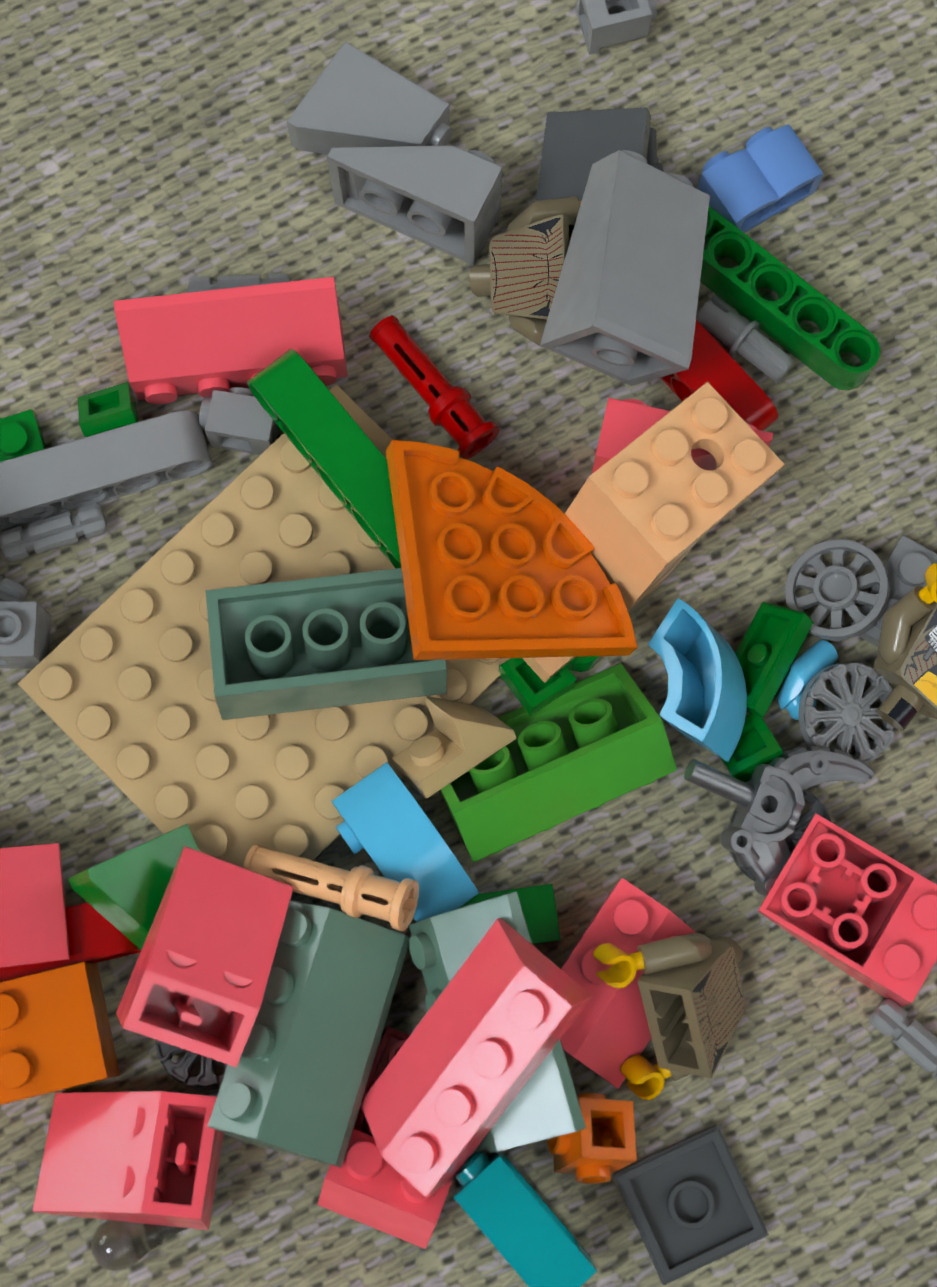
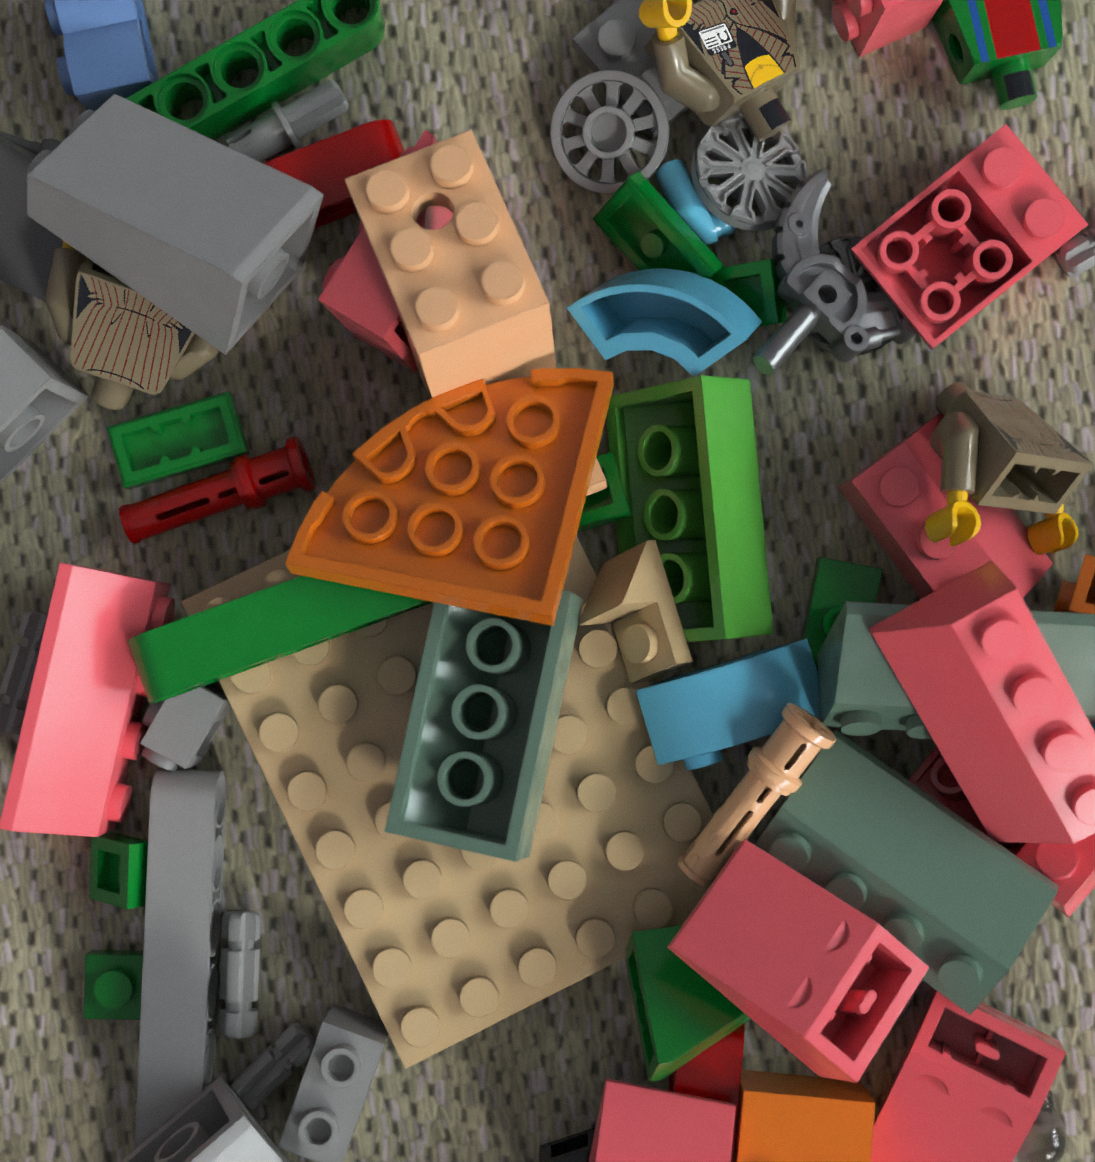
camera: 70 degrees left, 10 degrees up
none -> green plate [106,391,250,490]

